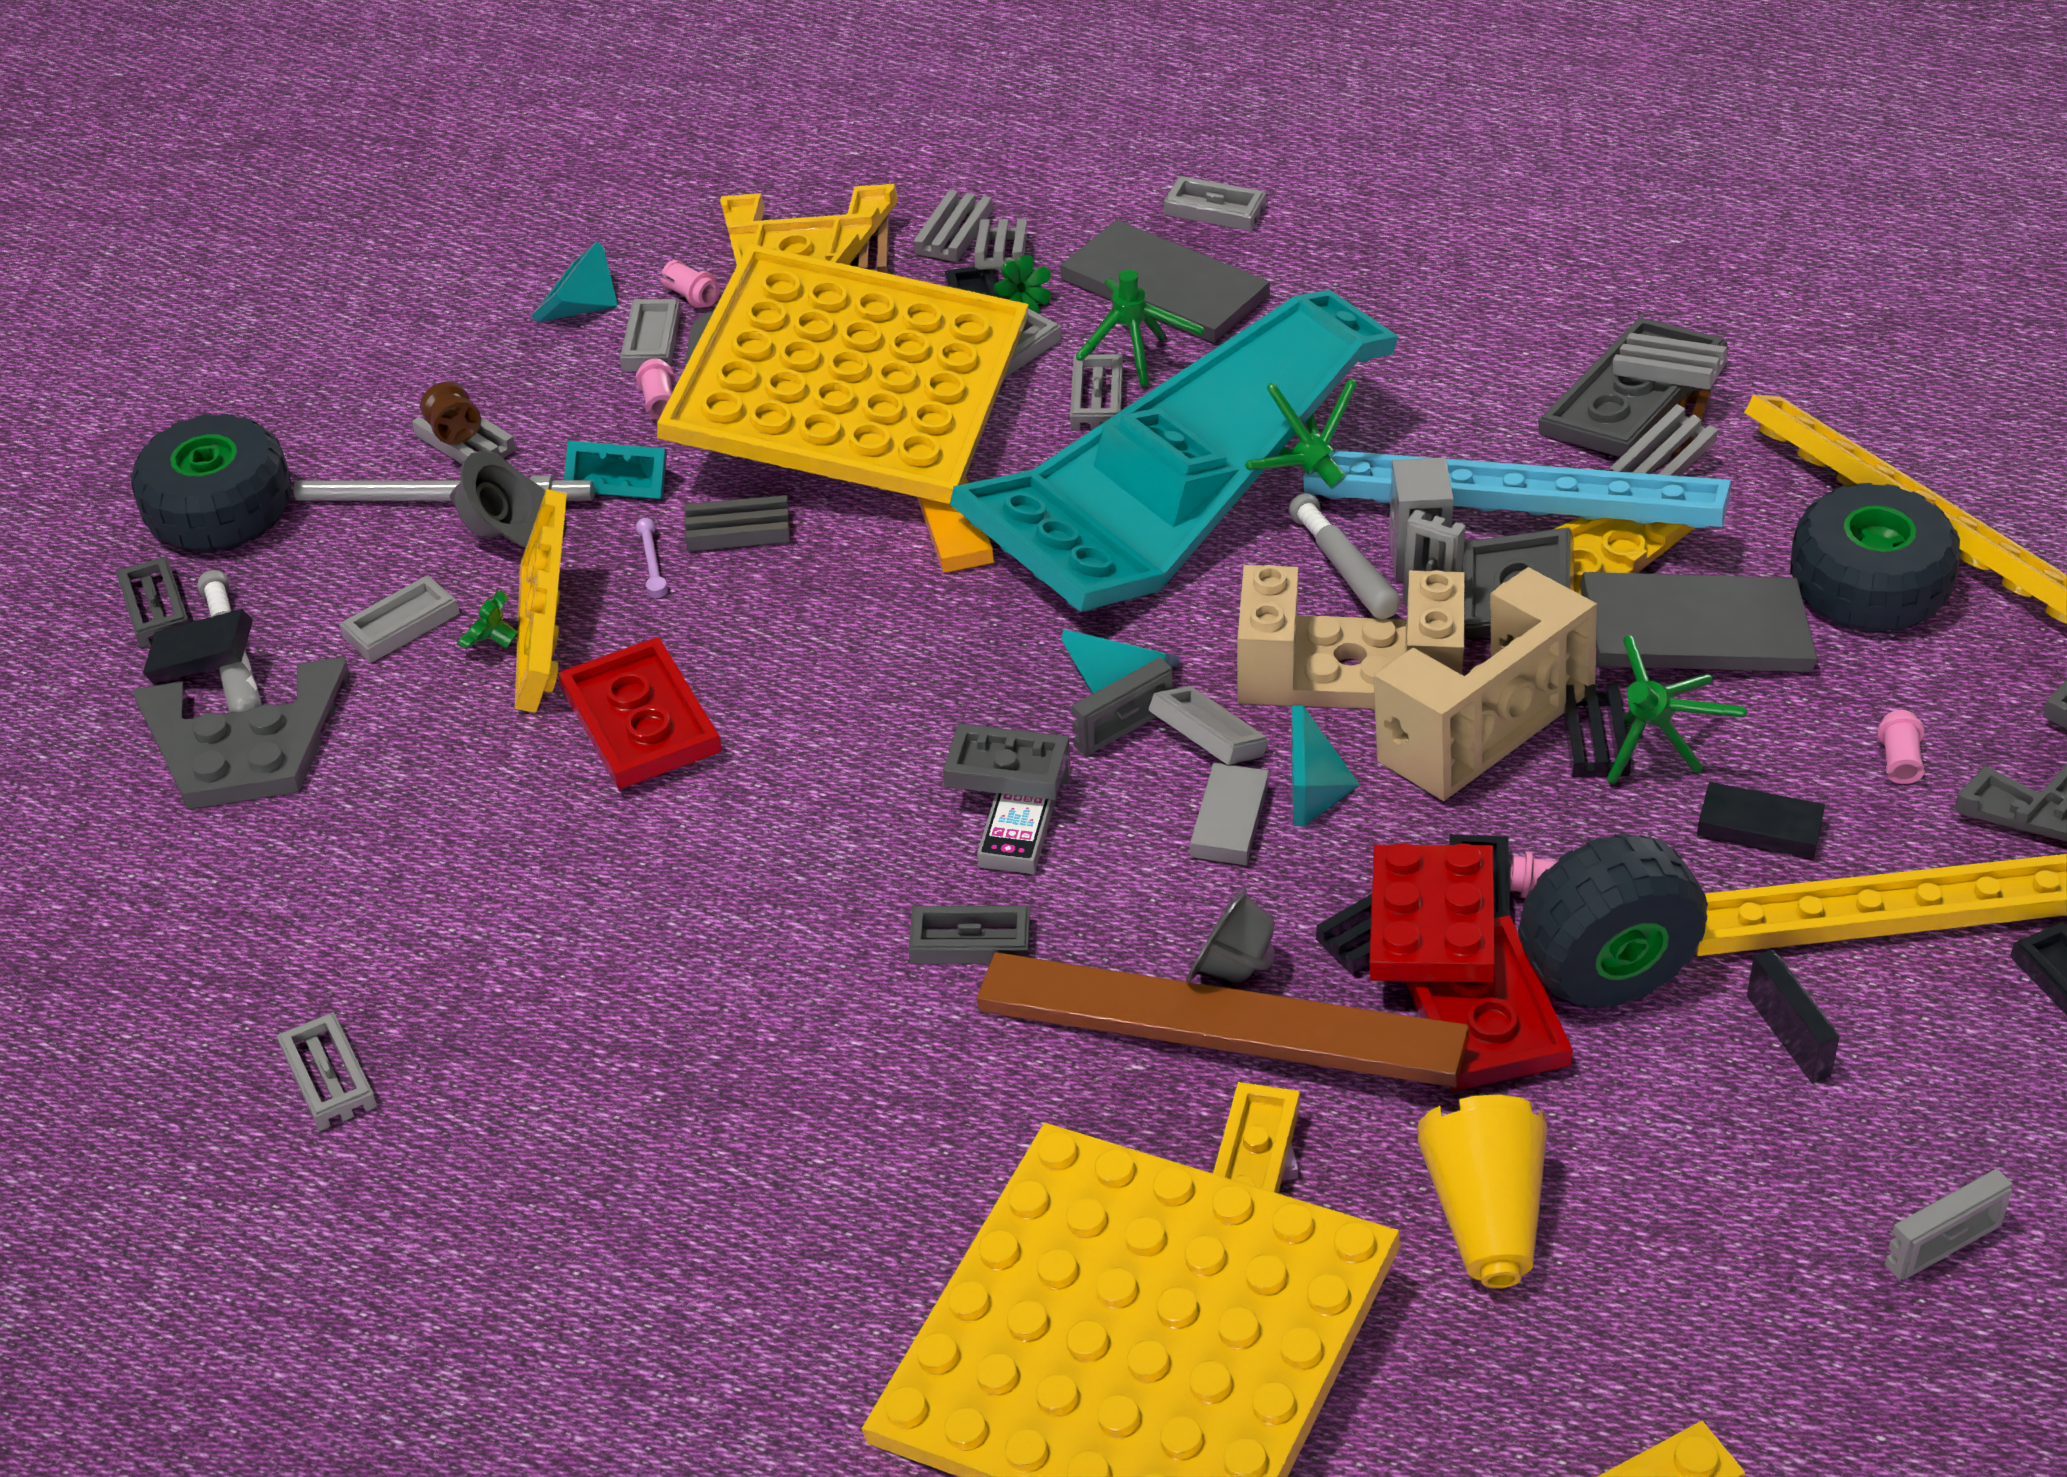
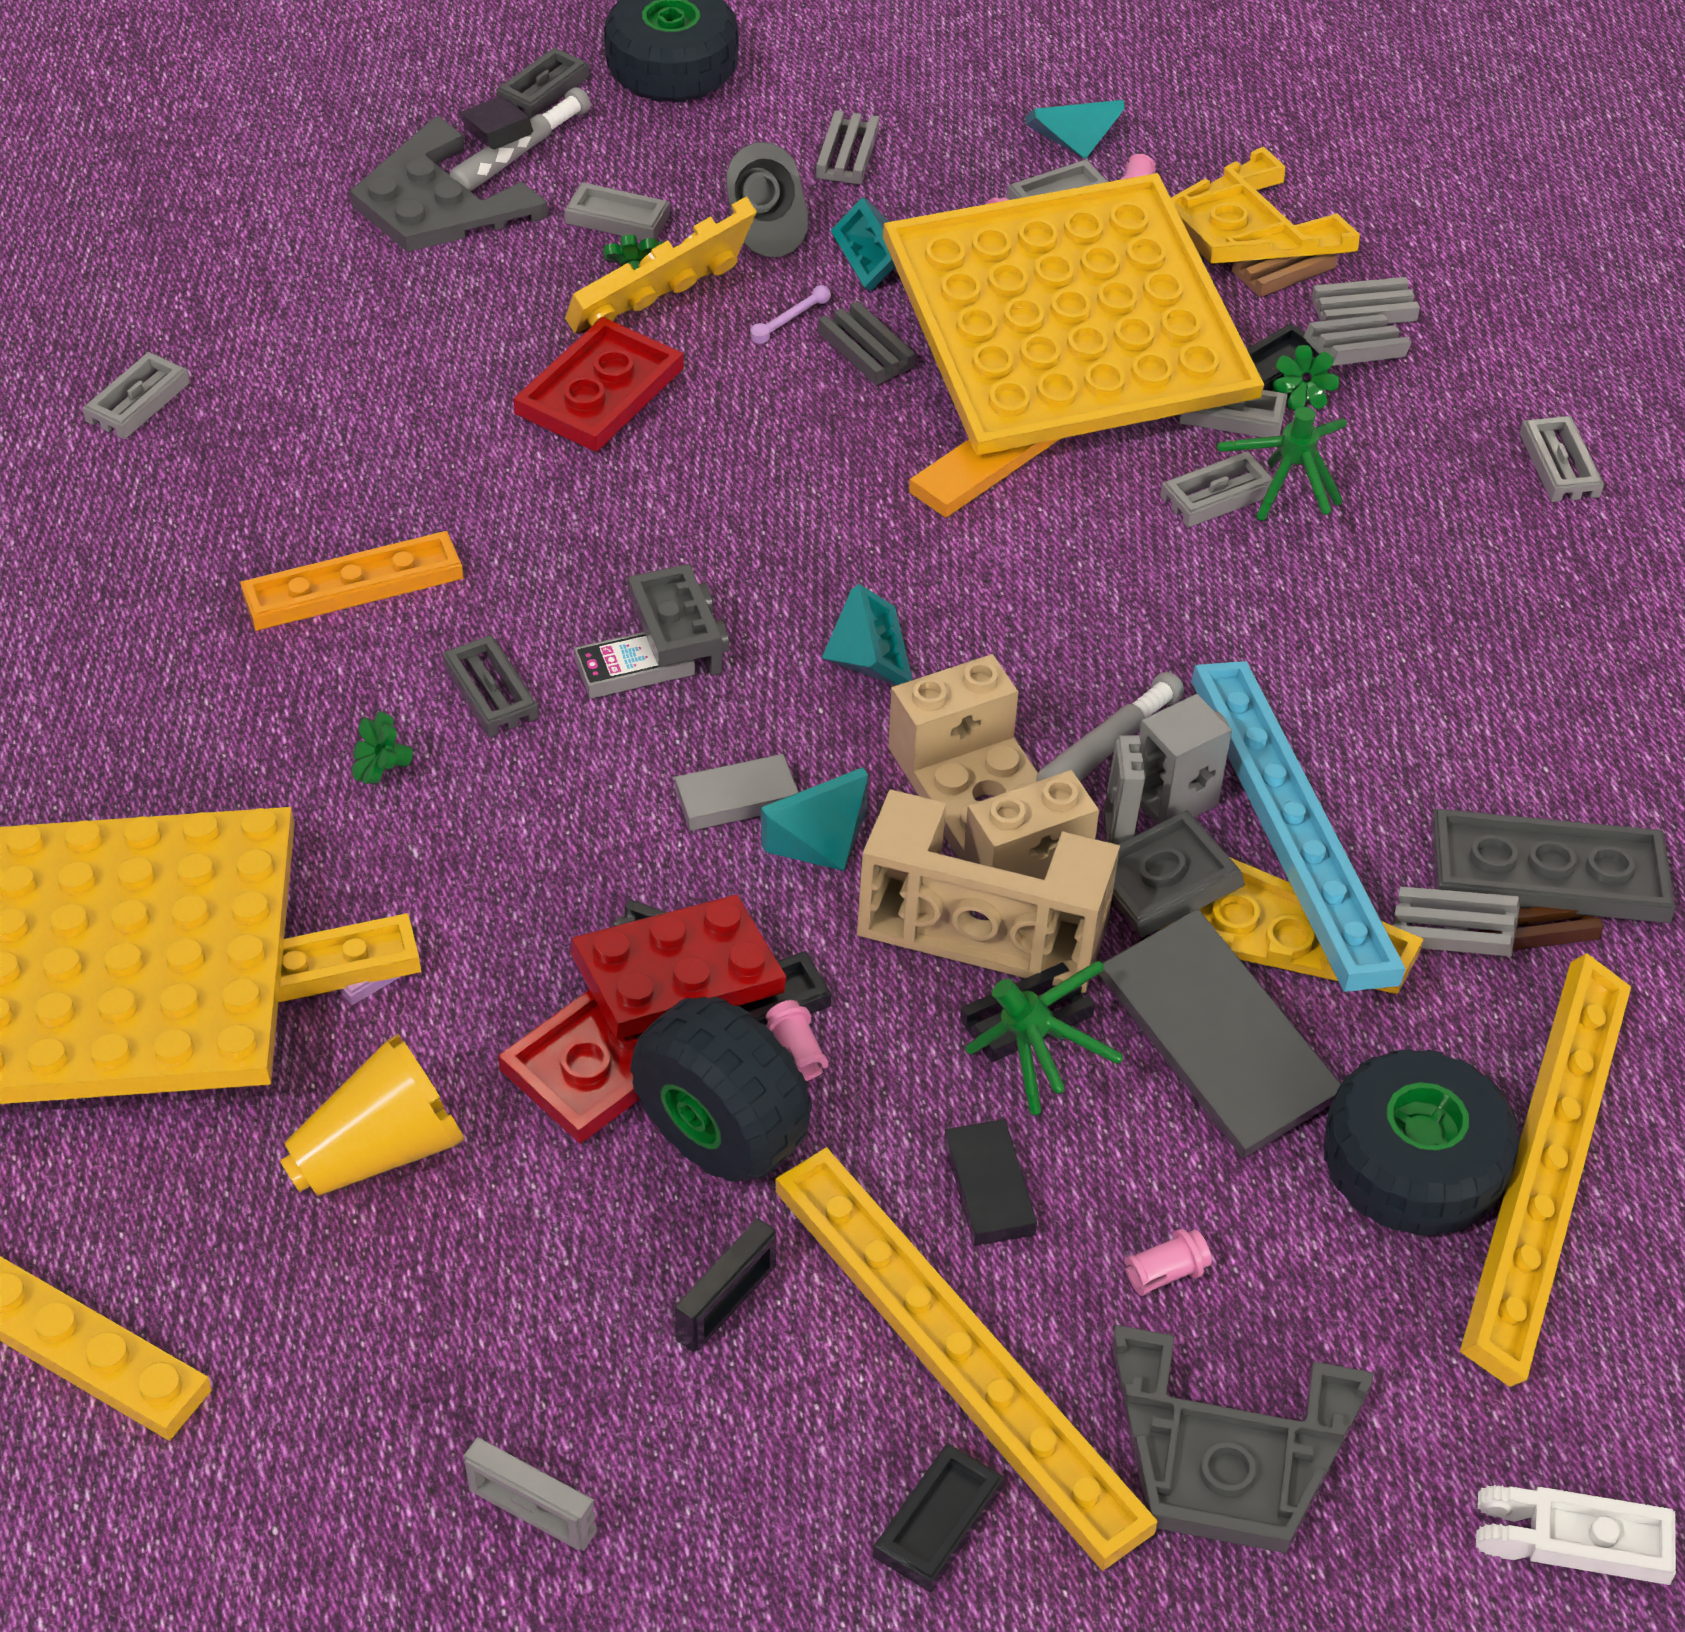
camera: 55 degrees right, 5 degrees up
light grey bar [294,475,595,501] -> none
reddish brown wheel [420,381,481,445] -> none
teal wing [950,290,1399,612] -> none
dark orange tile [976,952,1469,1088] -> none
dark grey tile [1060,219,1270,343] -> none
dark grey tile [1071,657,1172,756] -> none
light grey tile [1148,686,1269,765] -> none
dark grey piece [1186,886,1275,984] -> none
green plant [1245,379,1357,489] -> none
light grey tile [1613,333,1727,389] -> none
none -> light orange tile [240,531,464,631]
none -> green plant [351,711,413,784]

